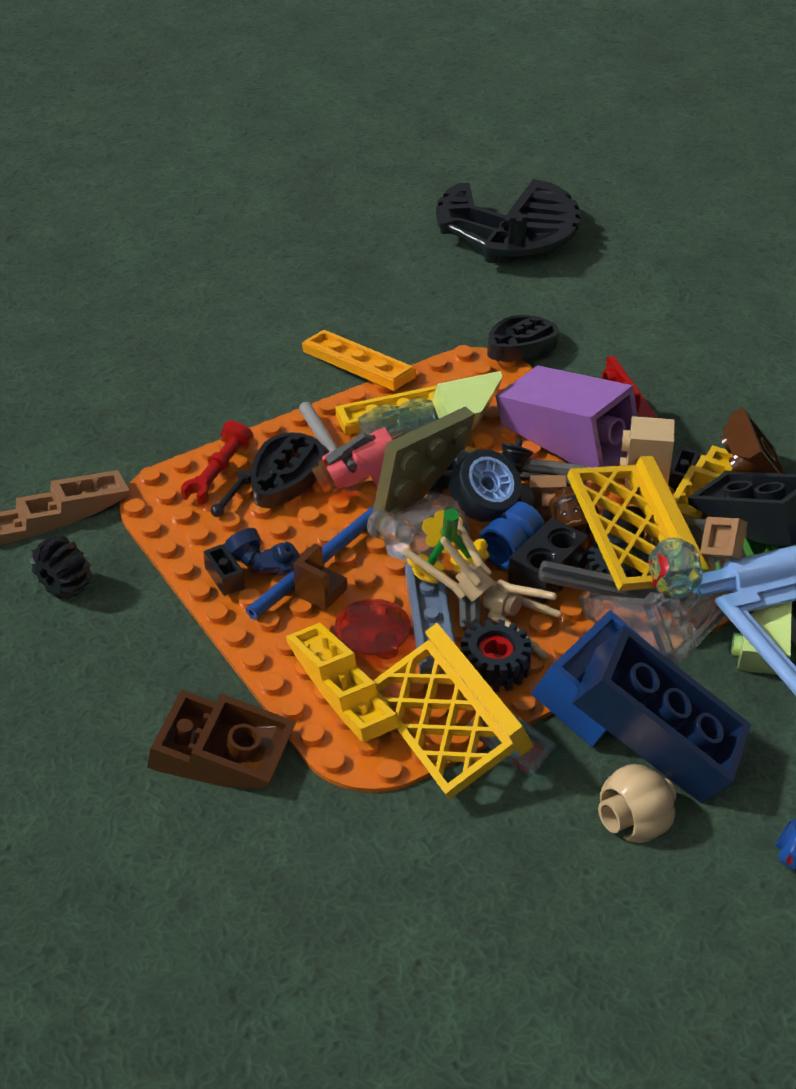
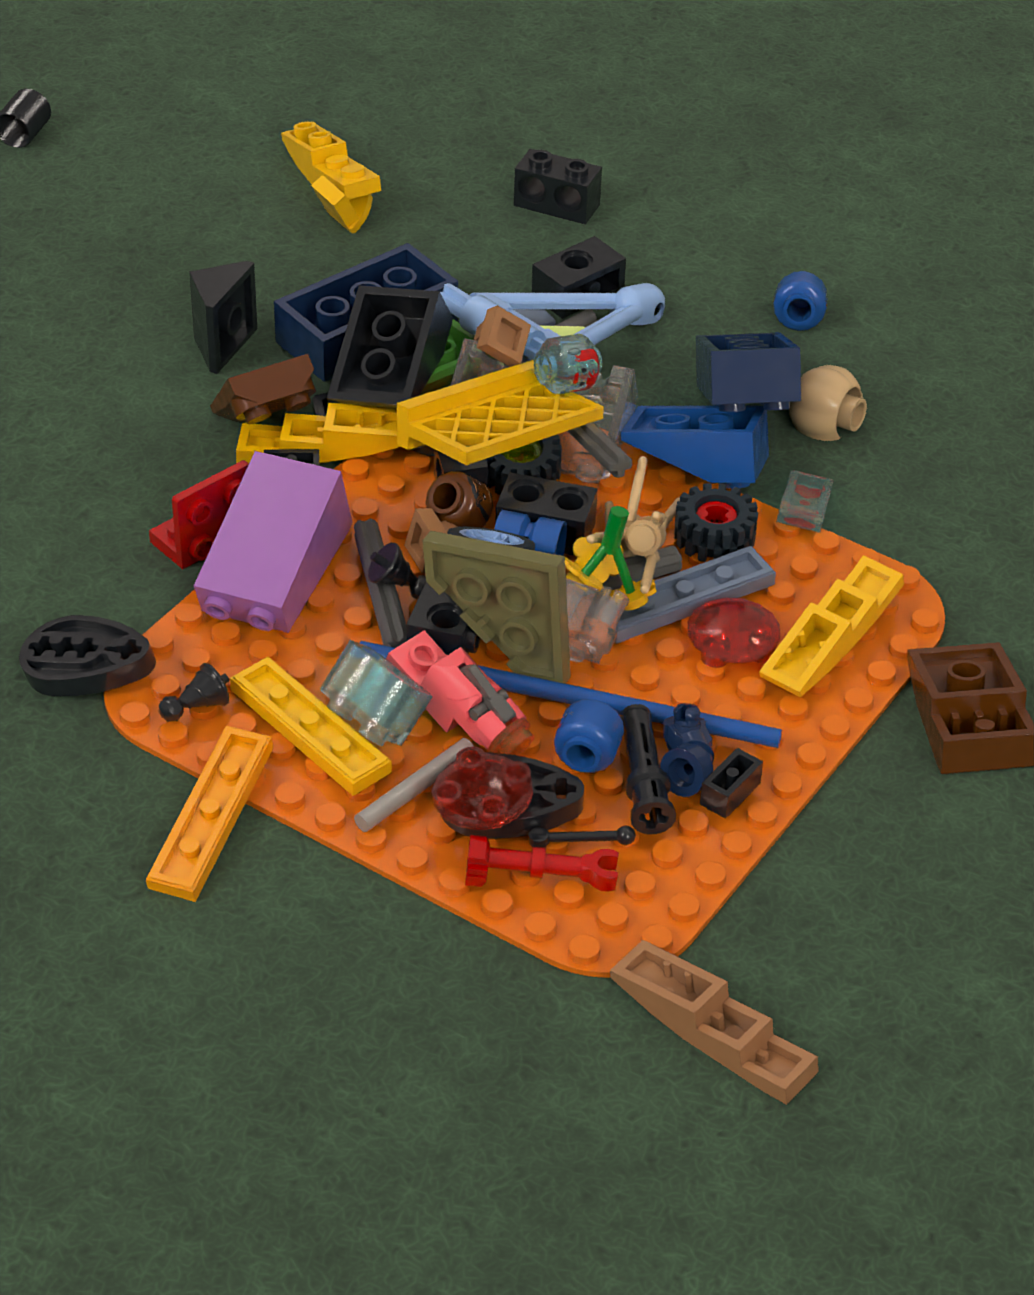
camera: 115 degrees left, 0 degrees up
black gear [29,535,93,600] -> none
reddish brown panel [293,543,347,611] -> none
yellow fence [373,623,534,800] -> none
yellowish green slope [432,371,503,430] -> none
tan brick [619,416,674,491] -> none
none -> black piece [158,663,229,722]
none -> clear red dish [432,746,533,830]
none -> blue head [554,699,624,773]
none -> black pin [620,704,676,835]

